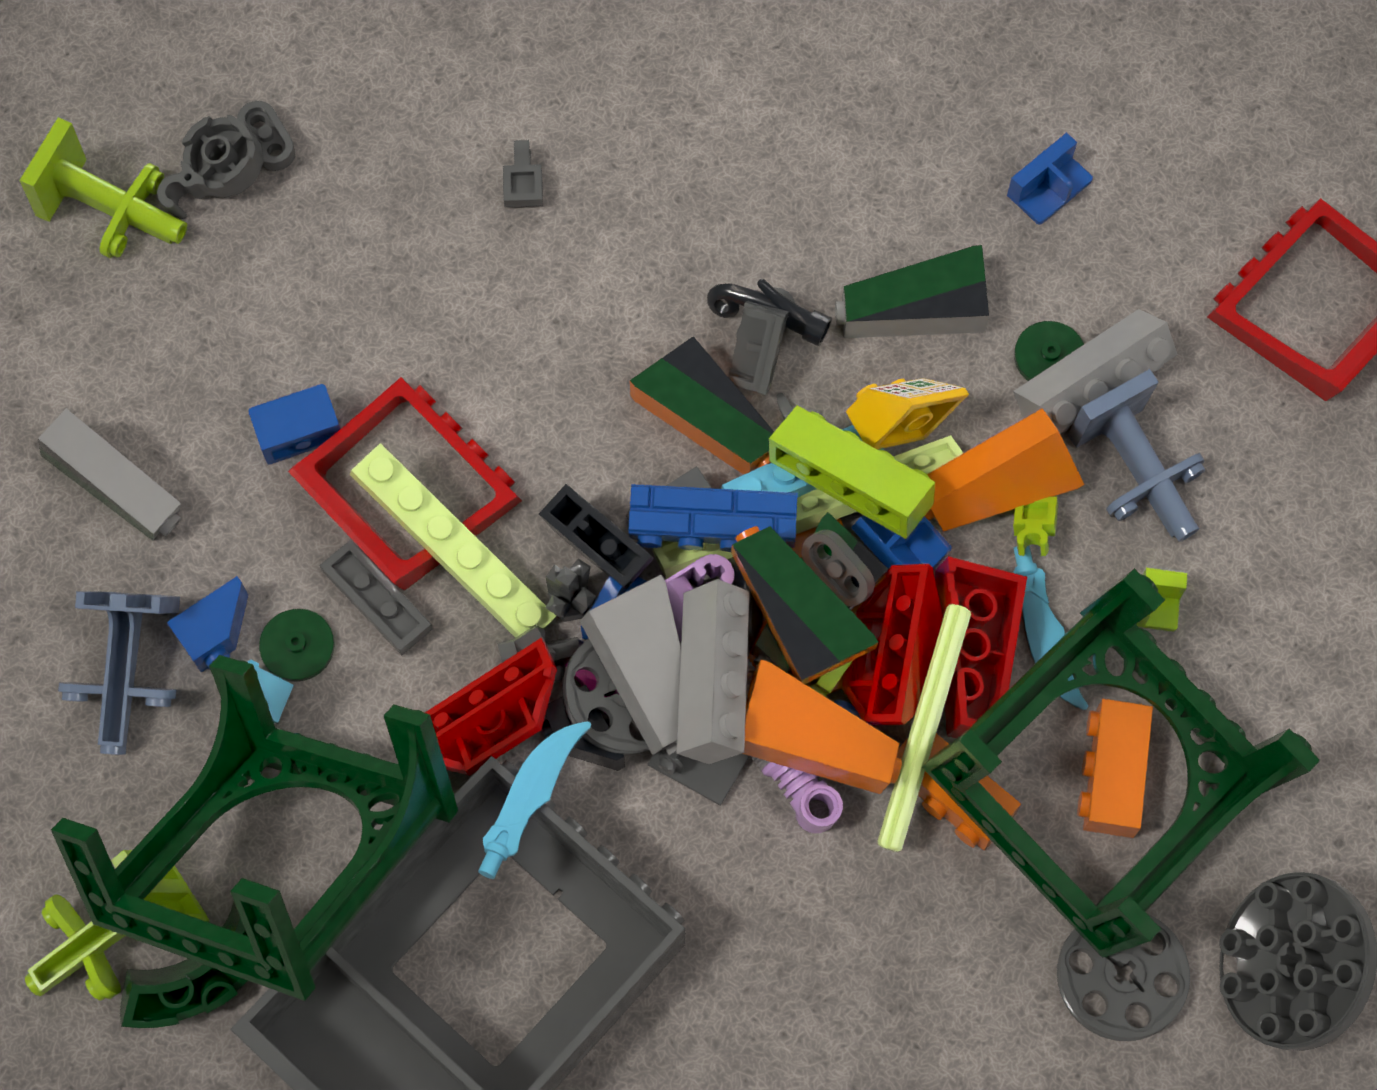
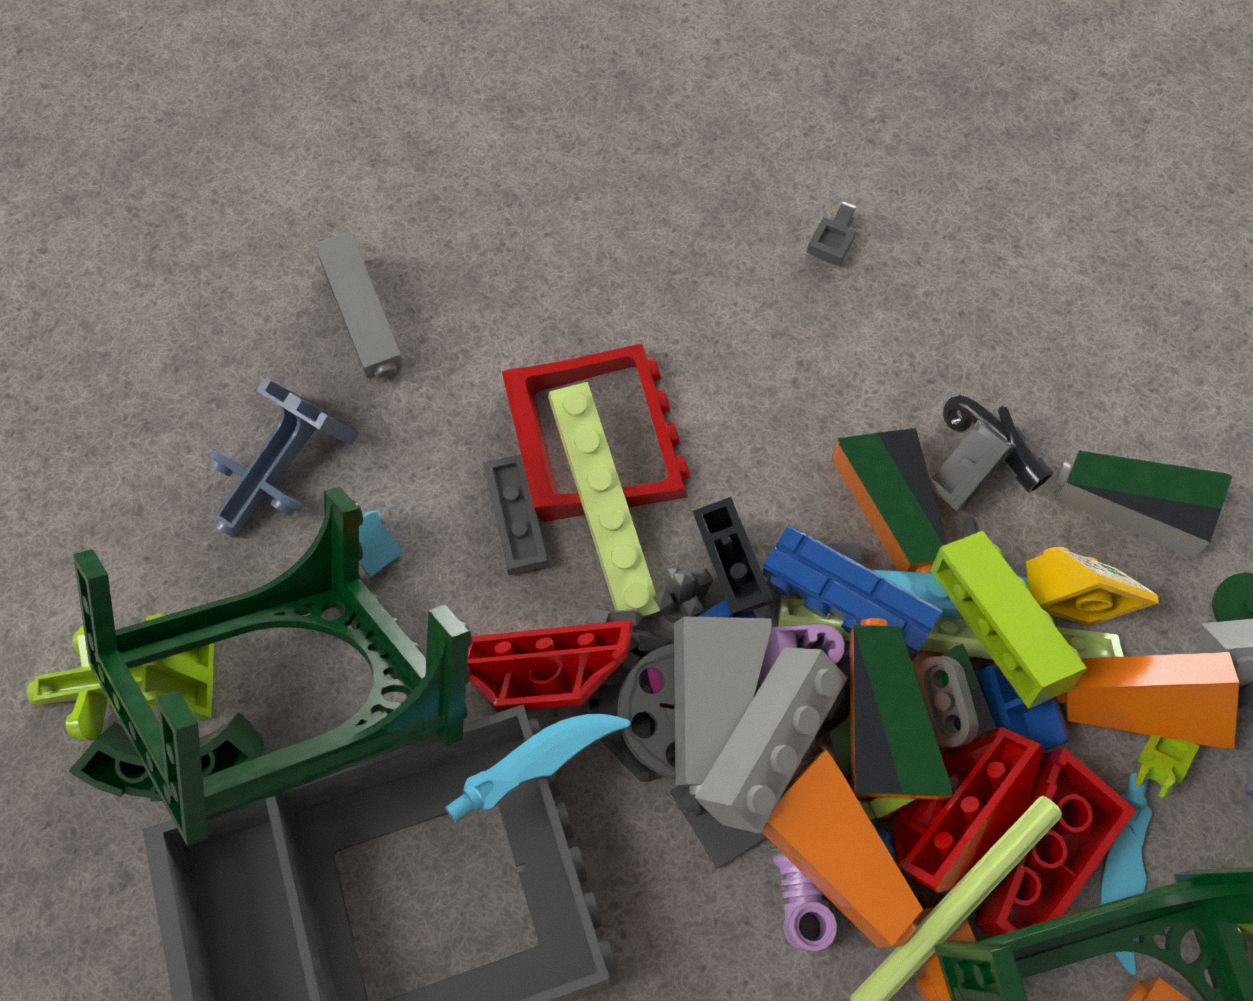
camera: 30 degrees right, 5 degrees down
lime piece [19,117,187,258] -> none
dark grey piece [157,115,264,219] -> none
blue slope [167,576,248,672] -> none
dark grey plate [237,101,295,171] -> none
blue panel [248,384,340,465] -> none
dark green piece [259,609,335,682] -> none

